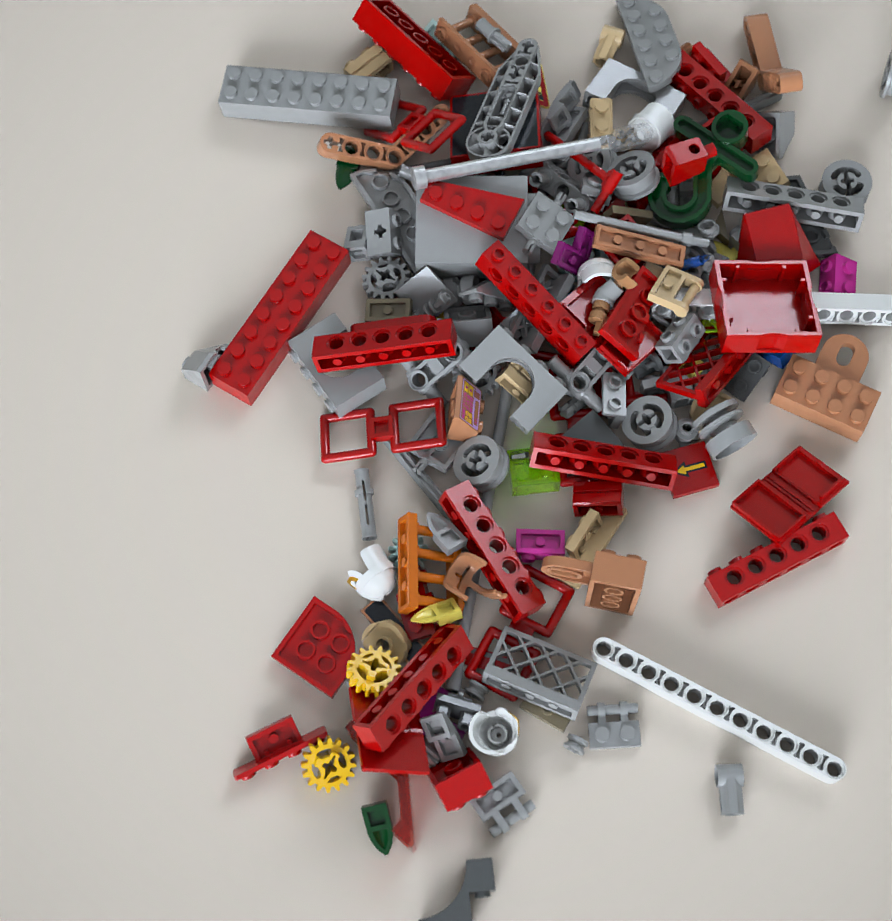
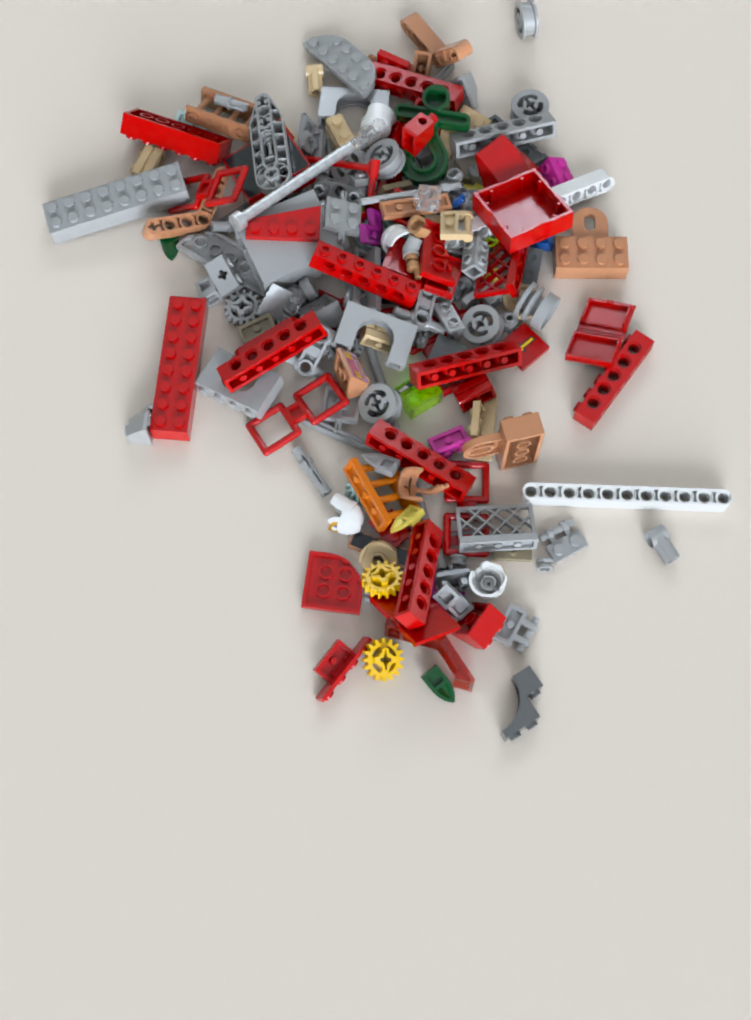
camera: 30 degrees left, 0 degrees up
light grey slope [459,279,514,311] -> none
none -> clear brick [413,184,441,212]

